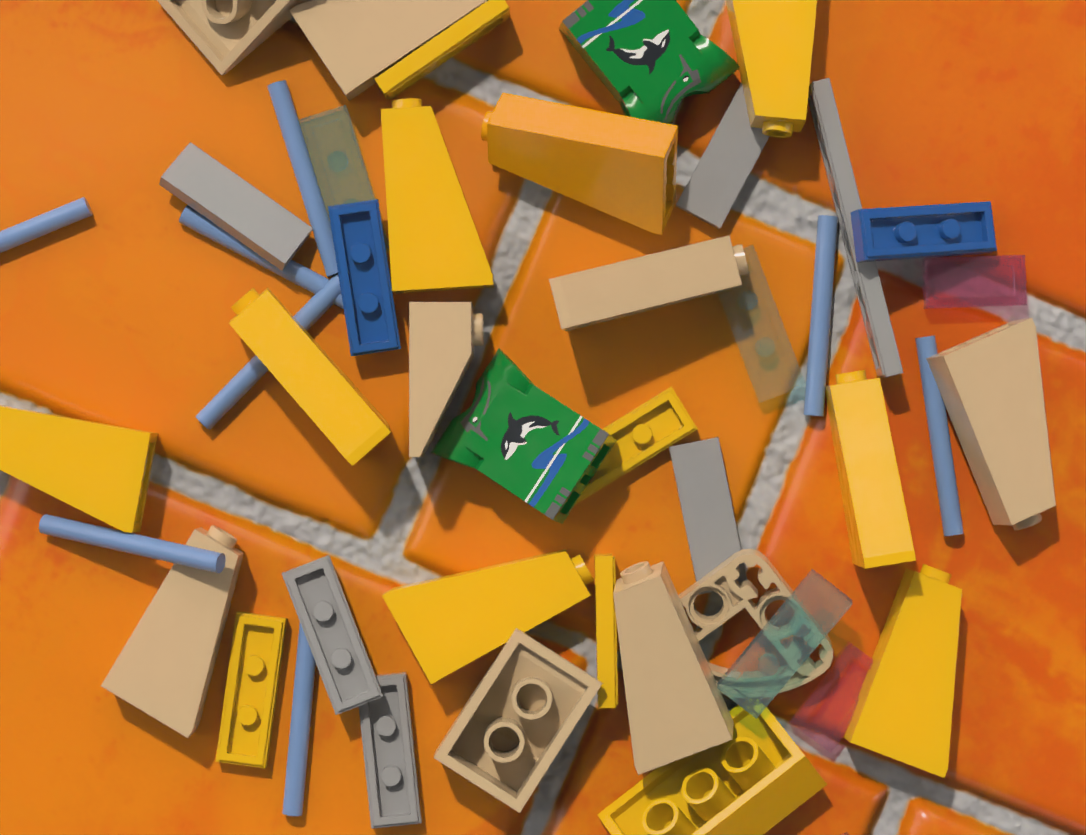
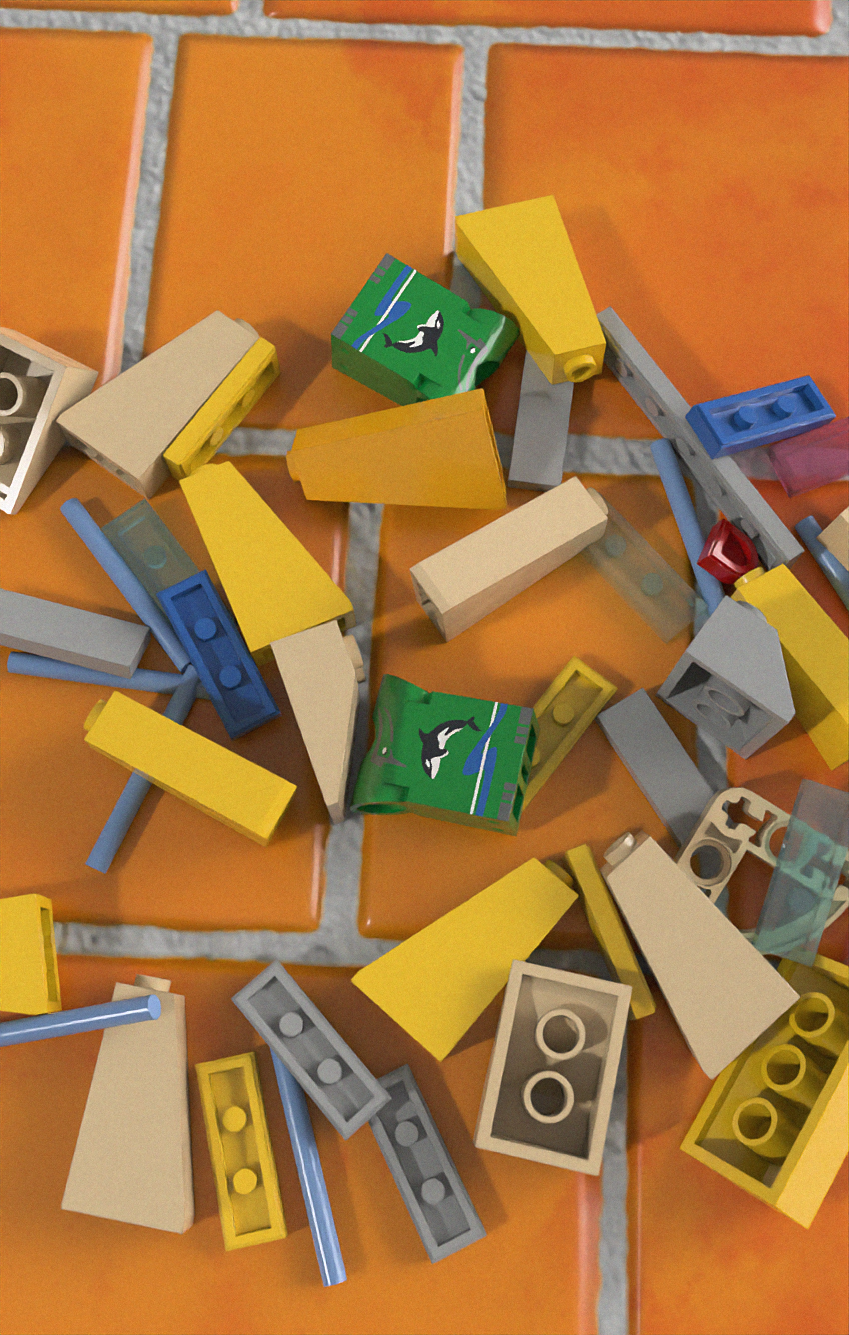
camera: 20 degrees left, 15 degrees down
none -> light grey slope [655,595,795,760]
none -> red tile [696,518,759,585]

